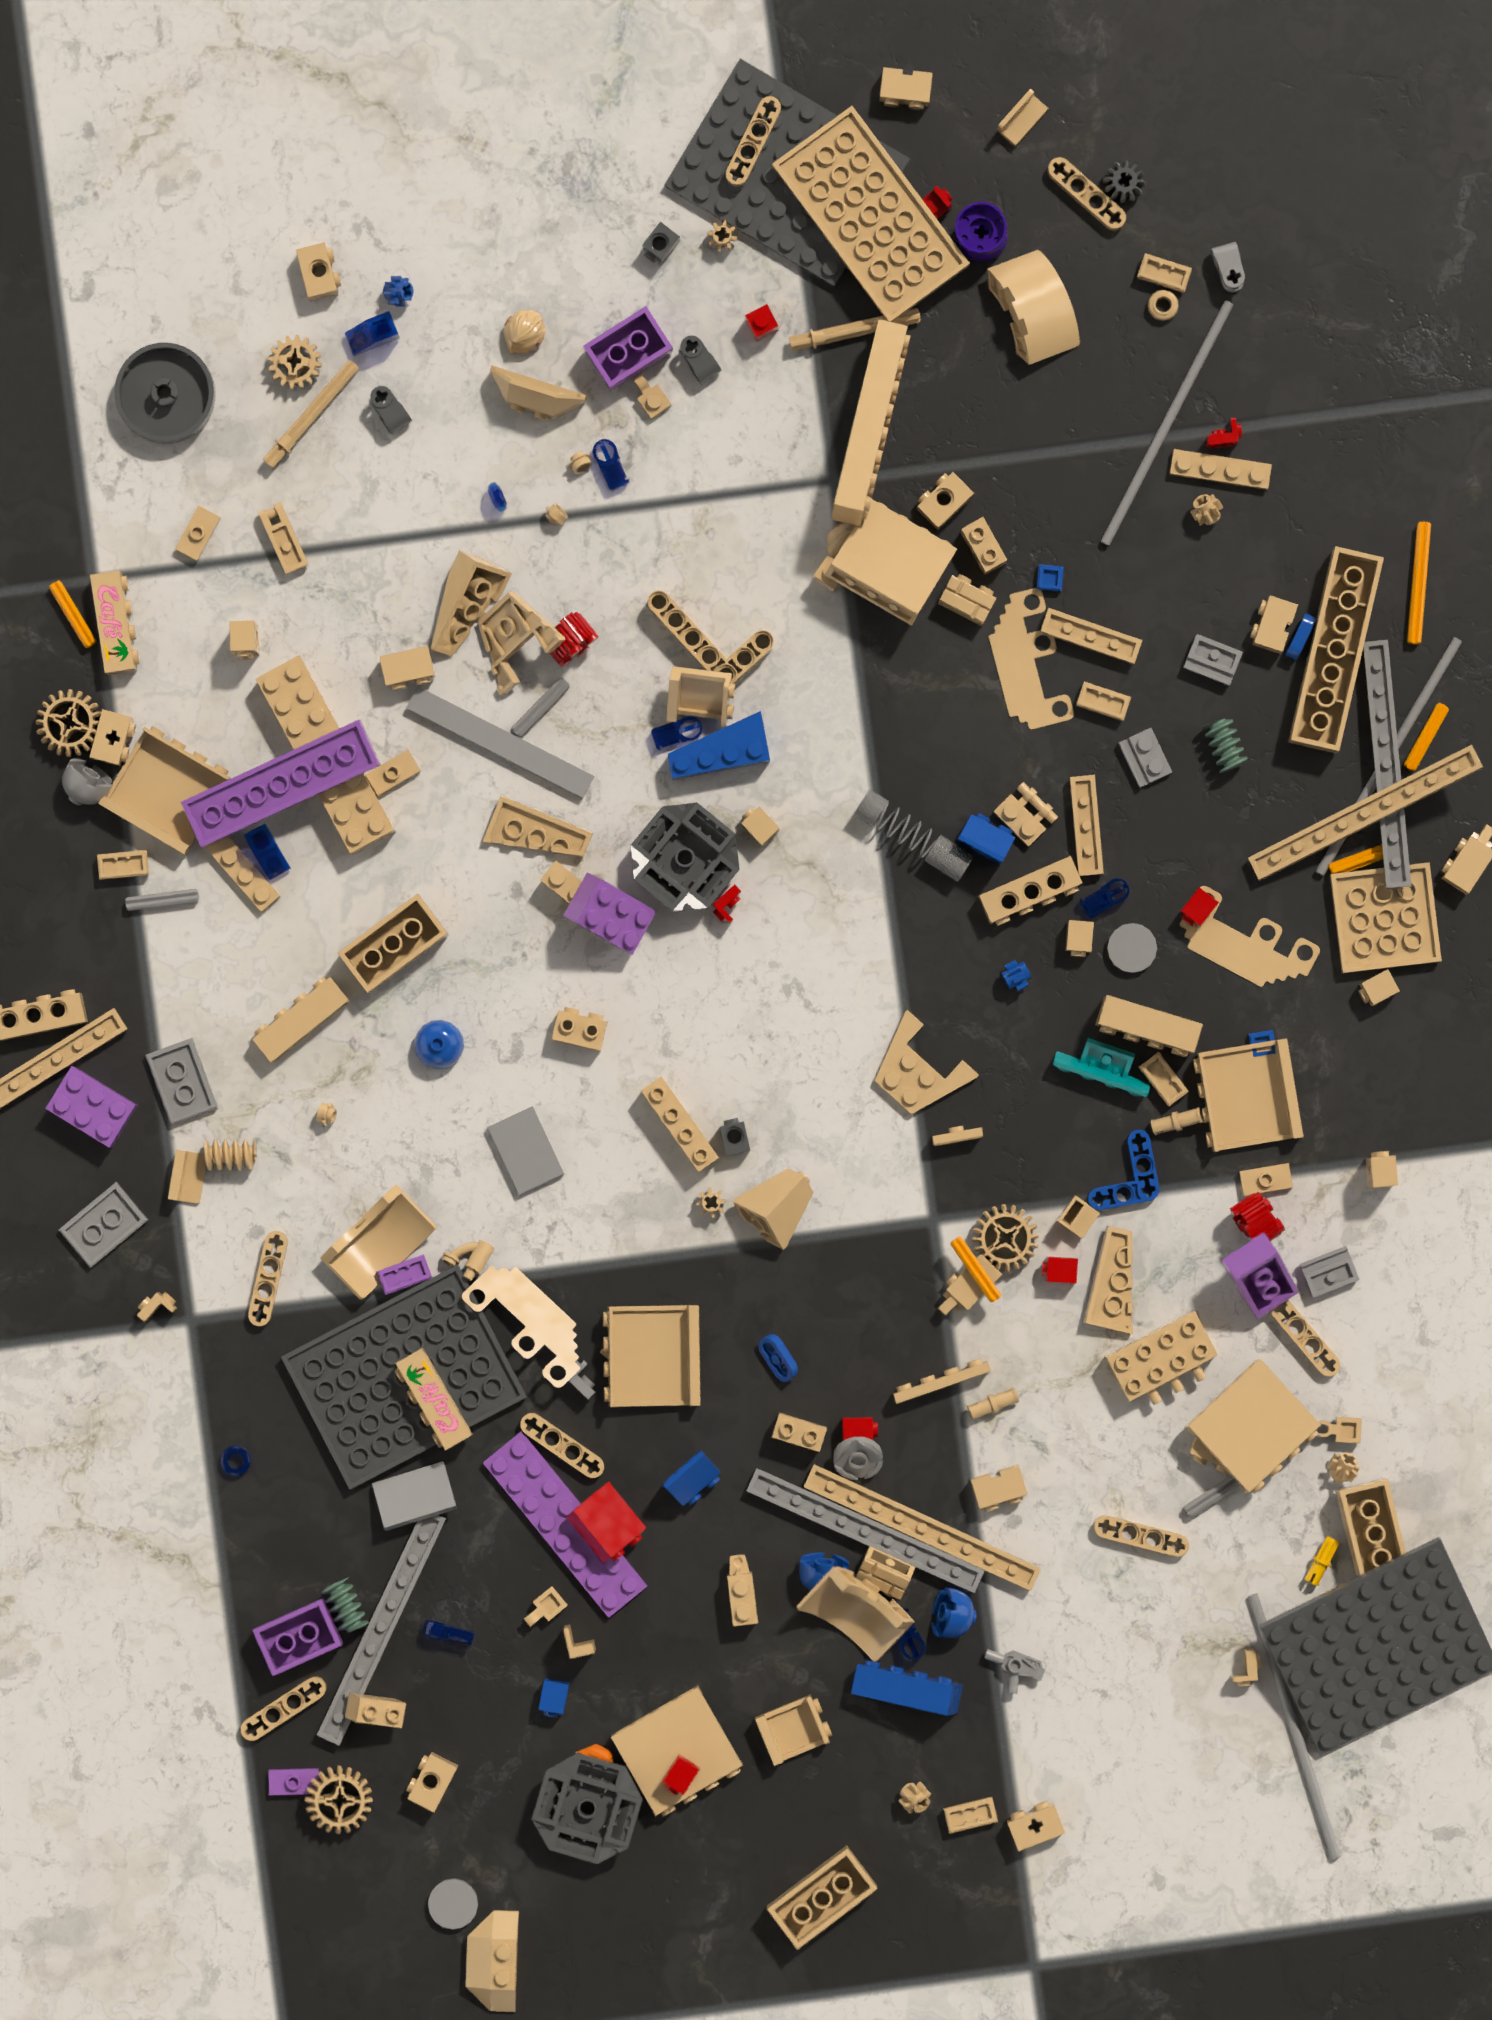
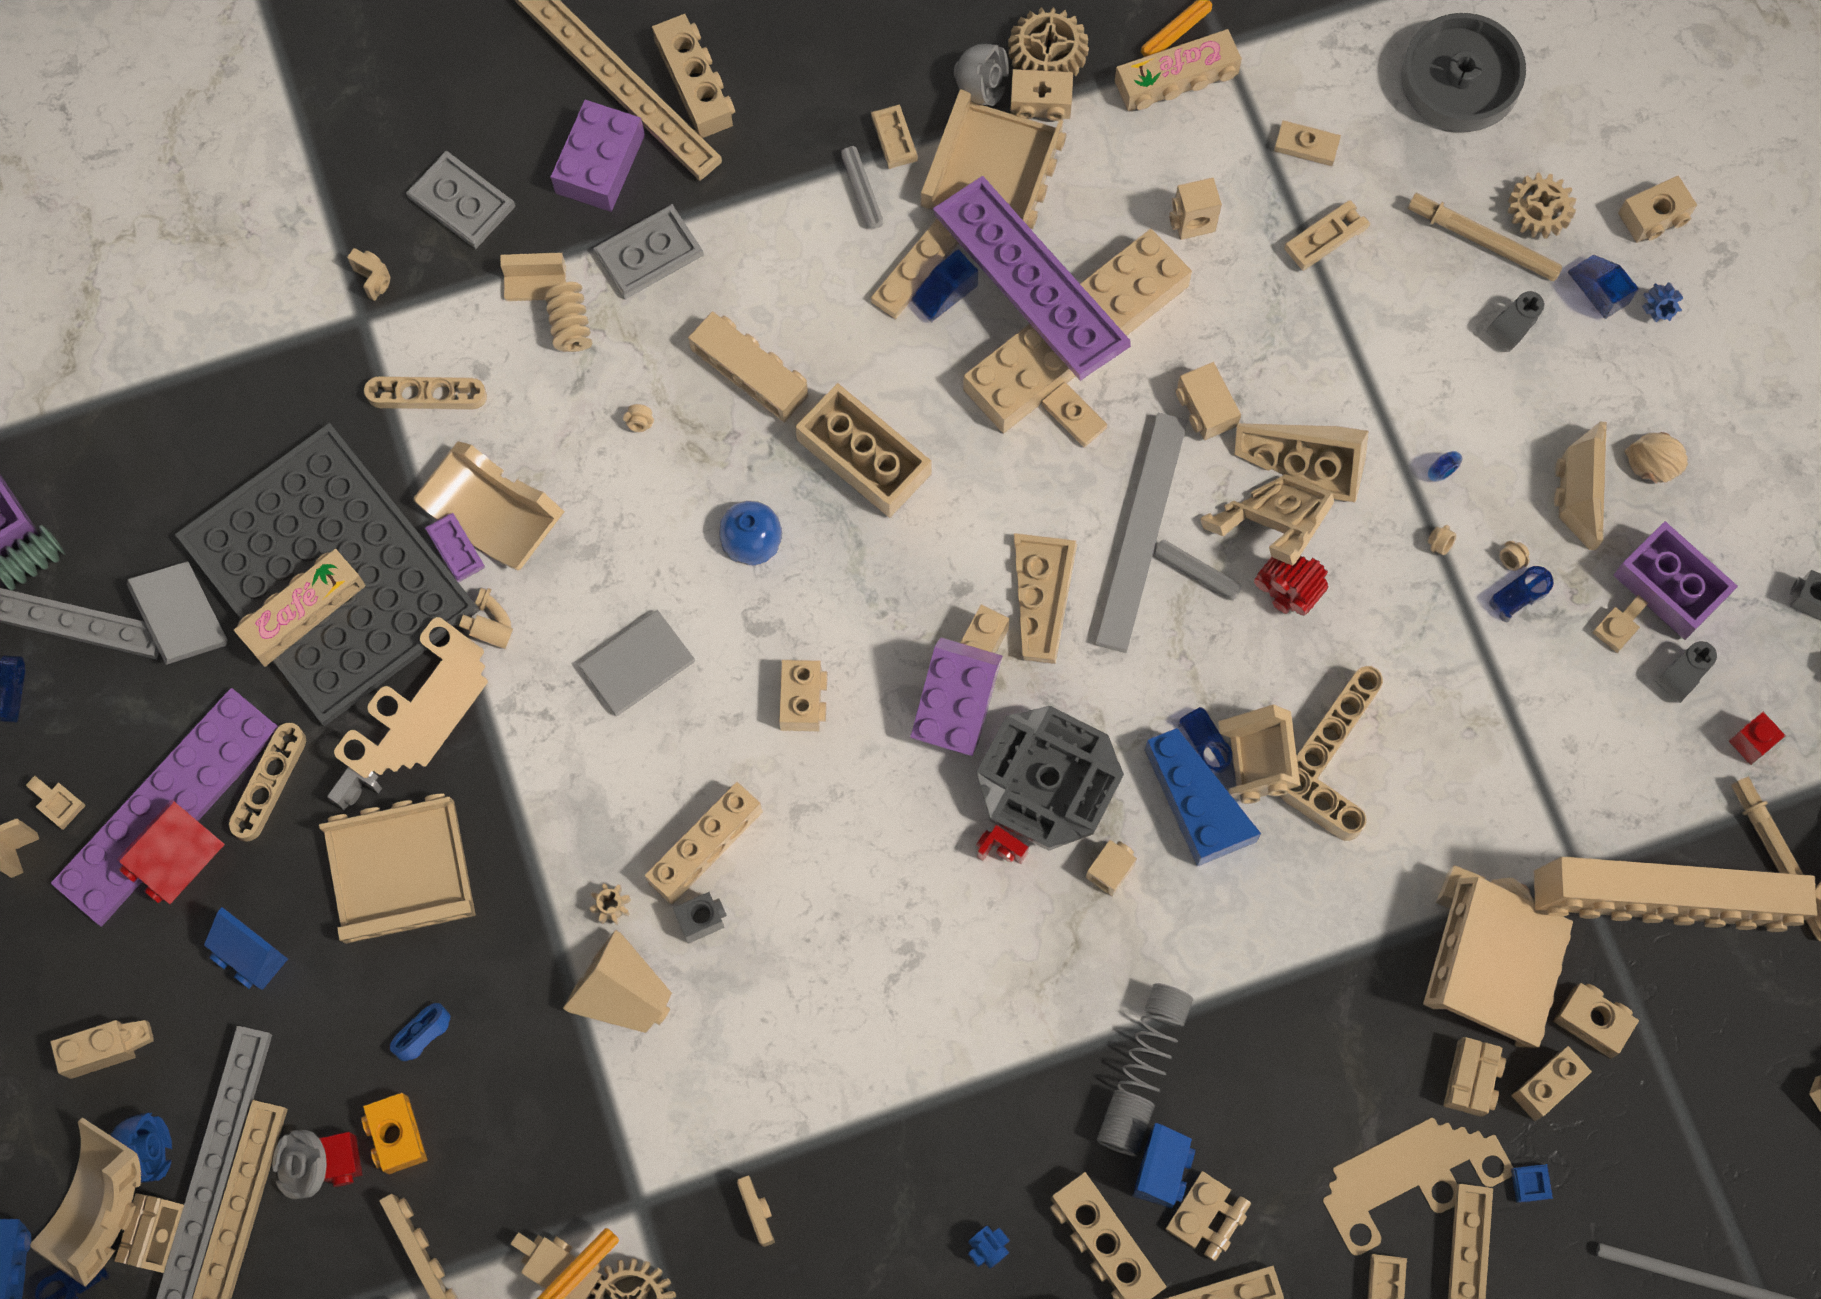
camera: 80 degrees right, 15 degrees down
clear blue piece [220,1445,251,1476] -> none
tan brick [772,1412,827,1452] -> none
tan wing [875,1010,979,1114] -> none
none -> light orange brick [361,1093,428,1174]

